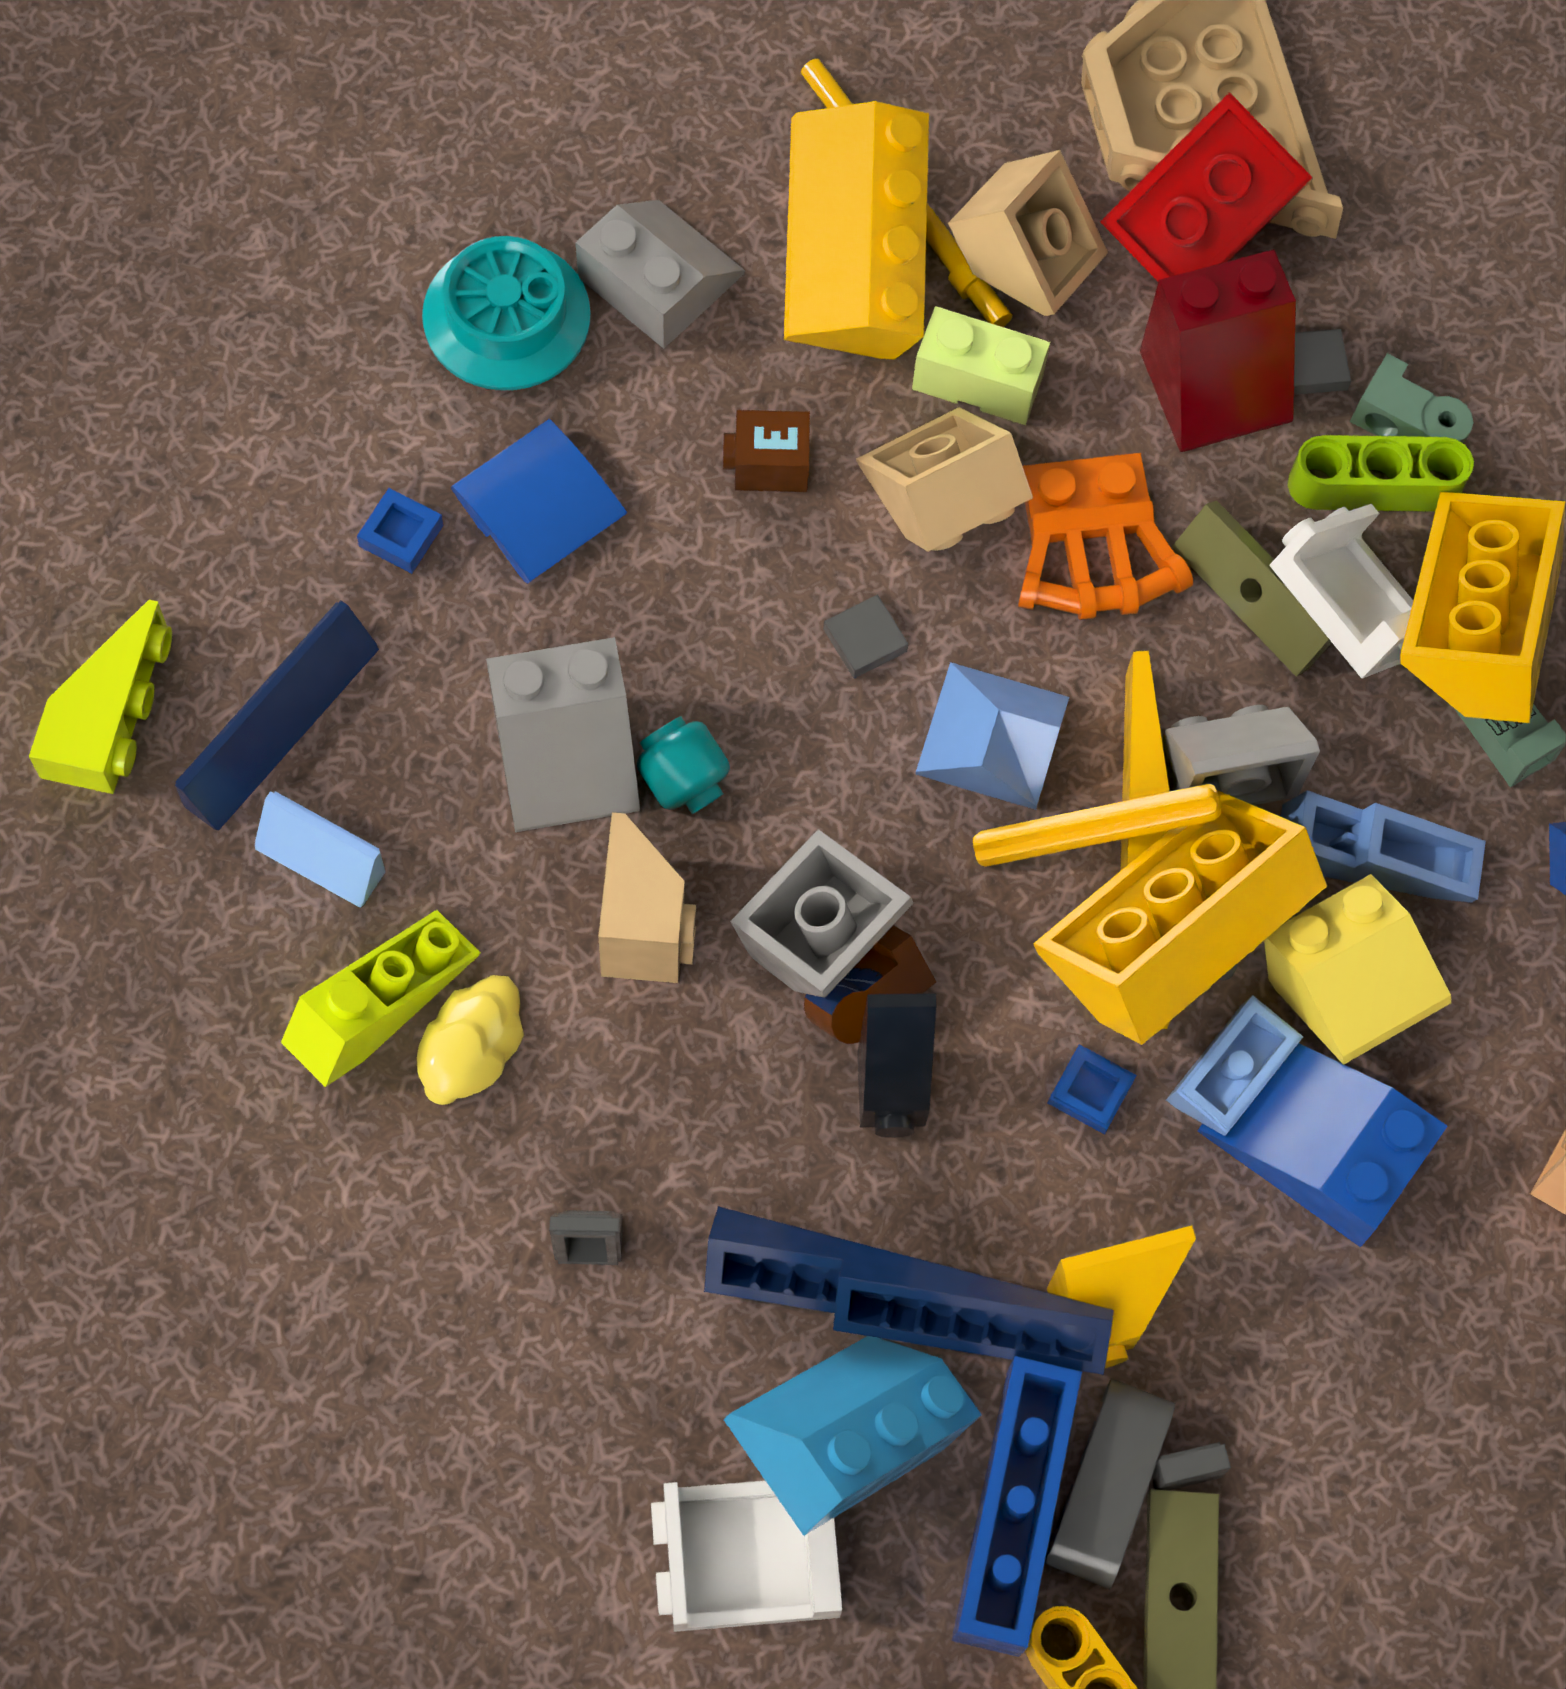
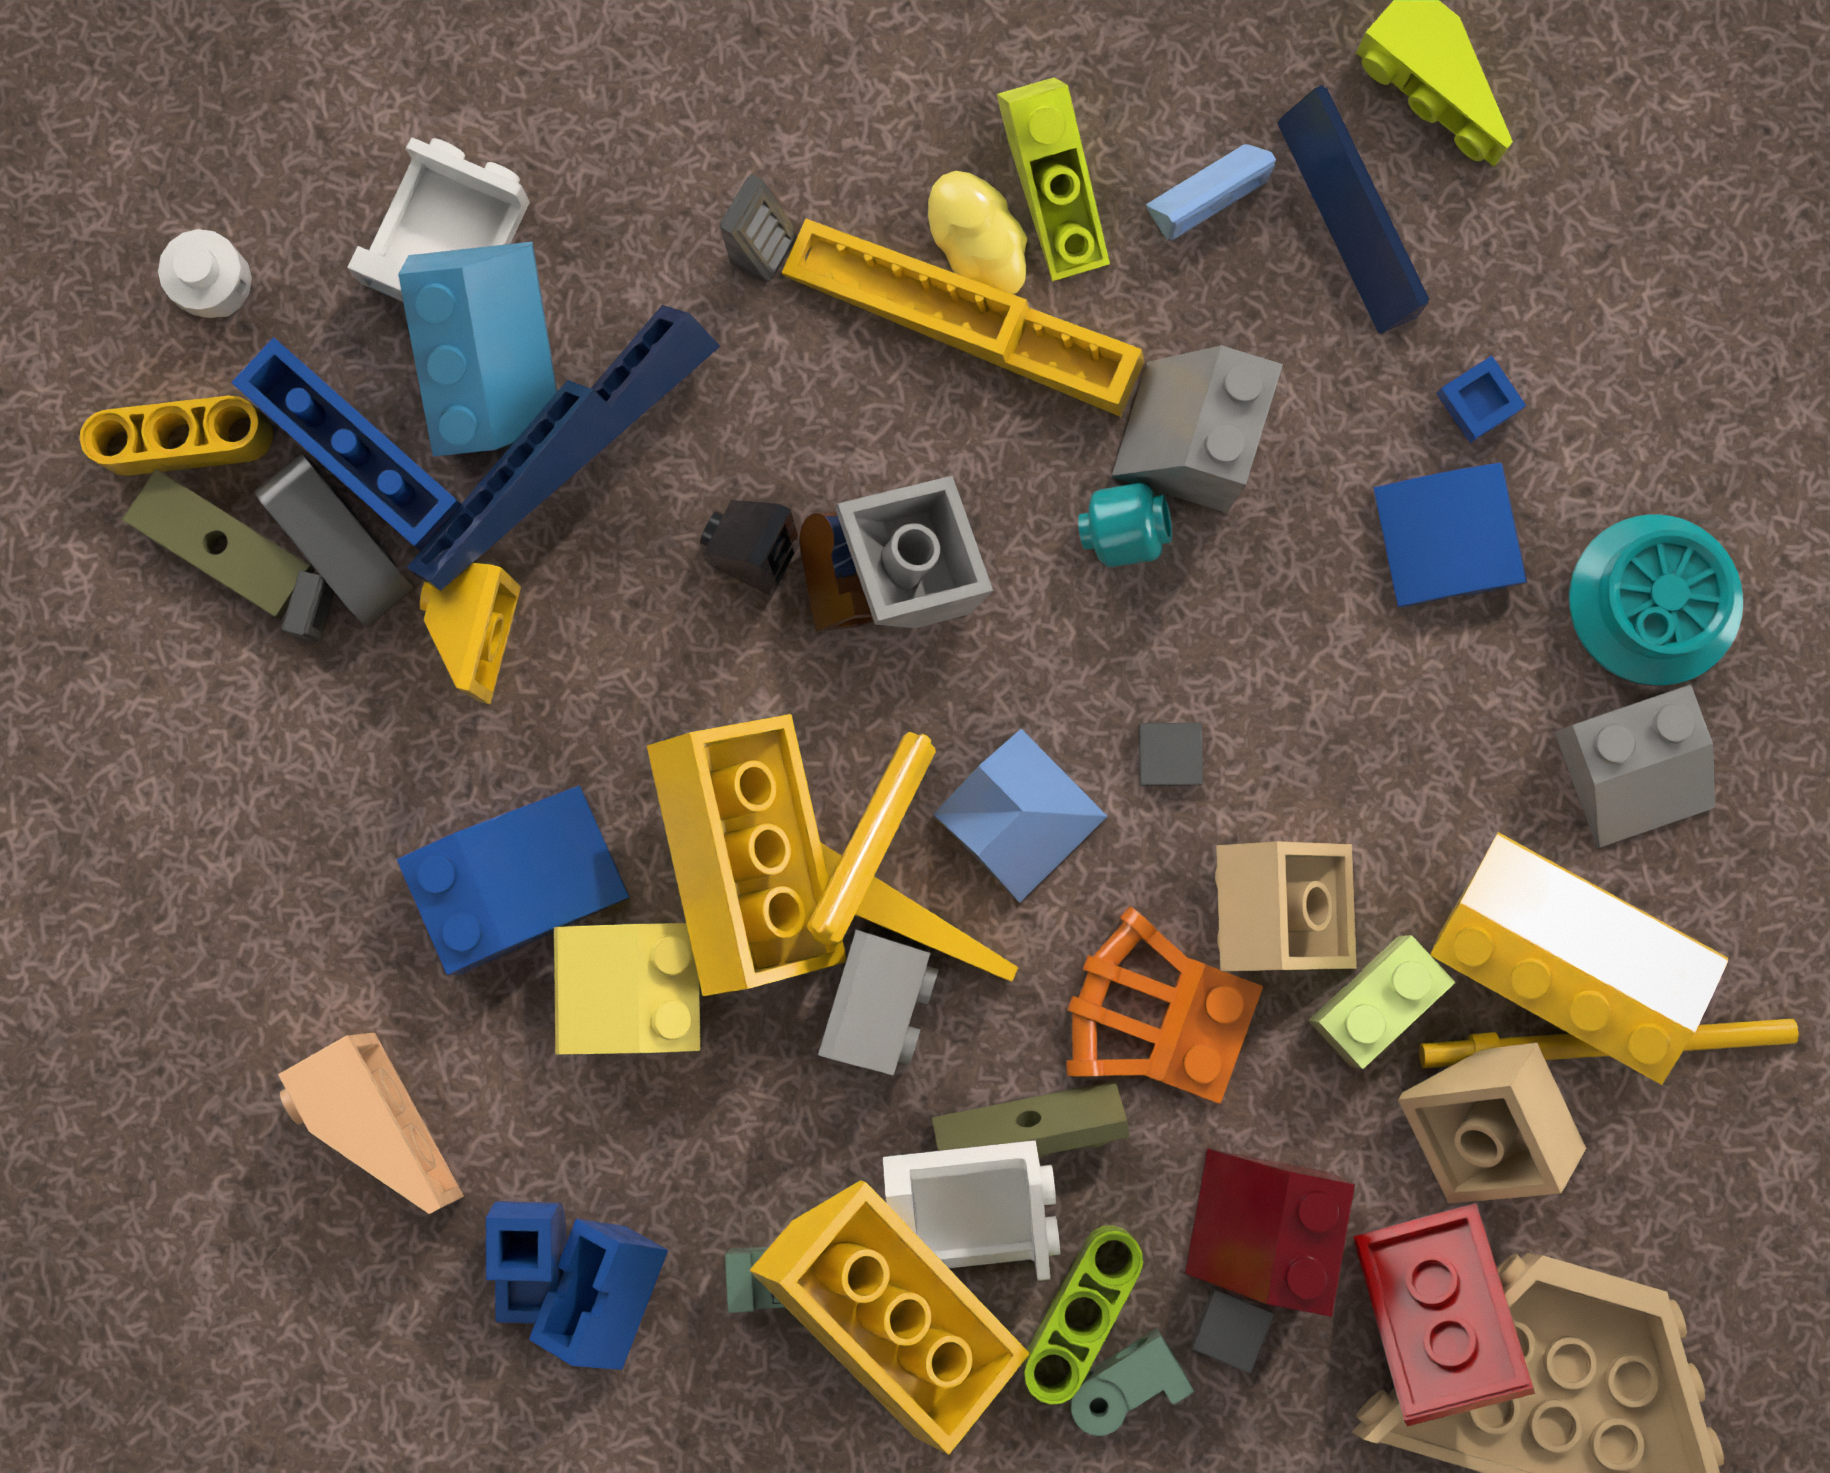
camera: 125 degrees right, 15 degrees up
tan slope [598,812,696,983] -> none
reddish brown brick [723,410,810,492] -> none
blue tile [1047,1044,1137,1135] -> none
light blue slope [1166,995,1303,1136] -> none
medium blue slope [1281,790,1486,903] -> none
none -> yellow slope [782,219,1144,417]

